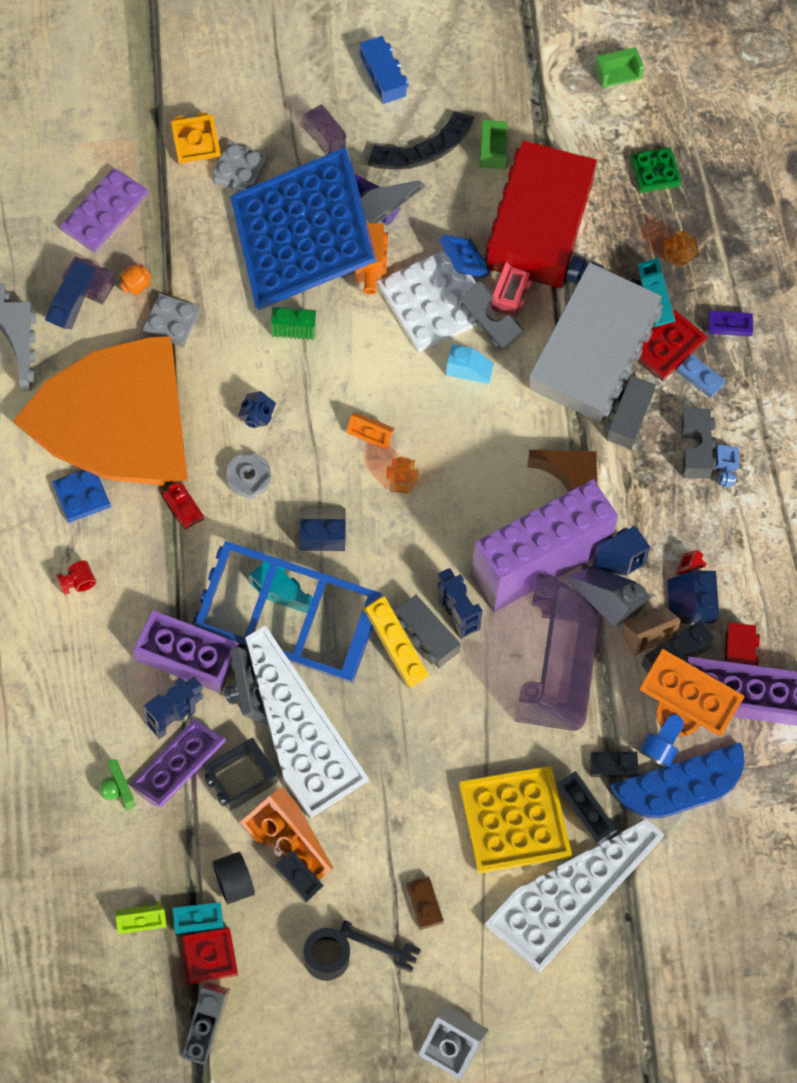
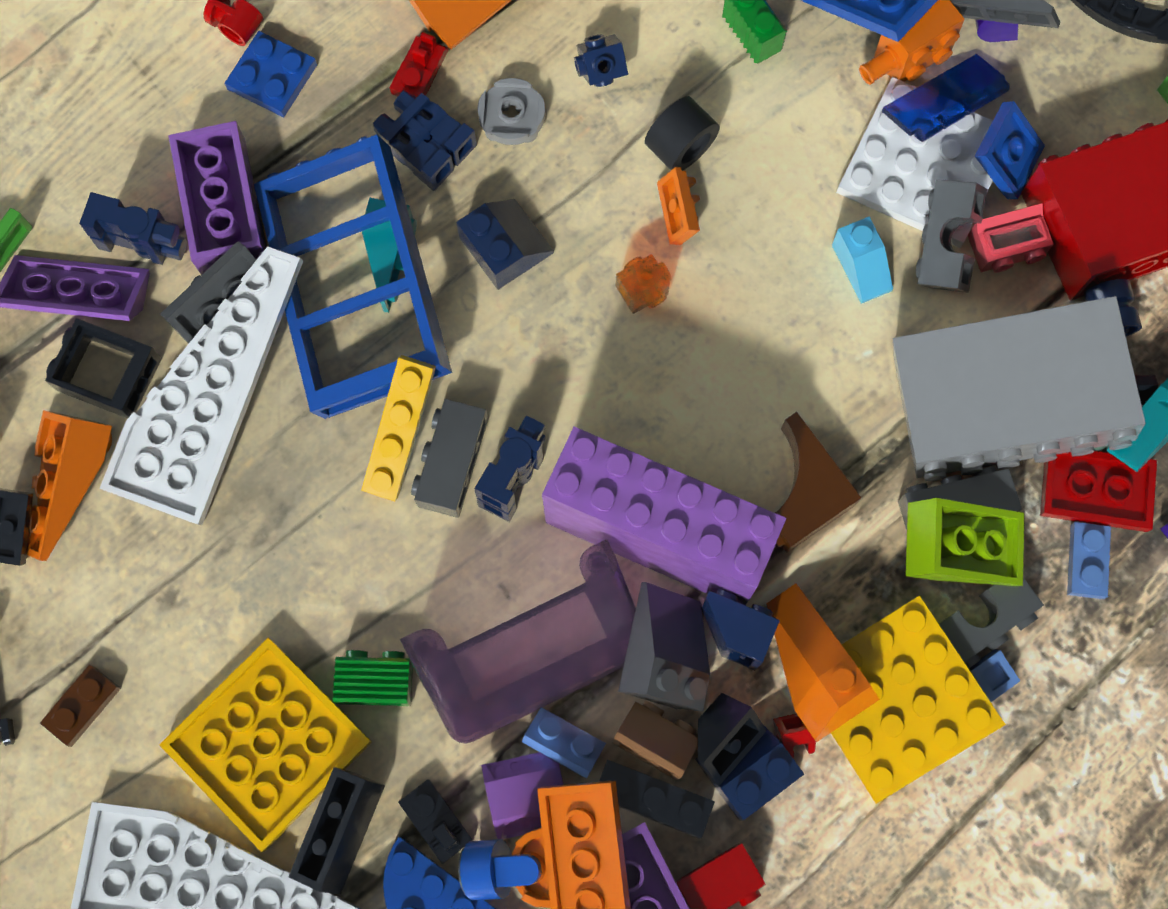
camera: 60 degrees right, 10 degrees up
none -> blue plate [224,31,317,118]
none -> green brick [332,650,413,706]
none -> dark blue hips [373,90,477,191]
none -> medium lavender slope [481,752,564,840]
none -> medium blue plate [522,707,606,779]
none -> black piece [645,96,720,171]
none -> black slope [698,693,767,786]
none -> orange wedge [766,583,880,742]
none -> yellow plate [831,595,1006,804]
none -> clear blue windscreen [882,54,1010,142]
none -> lime slope [906,498,1024,586]

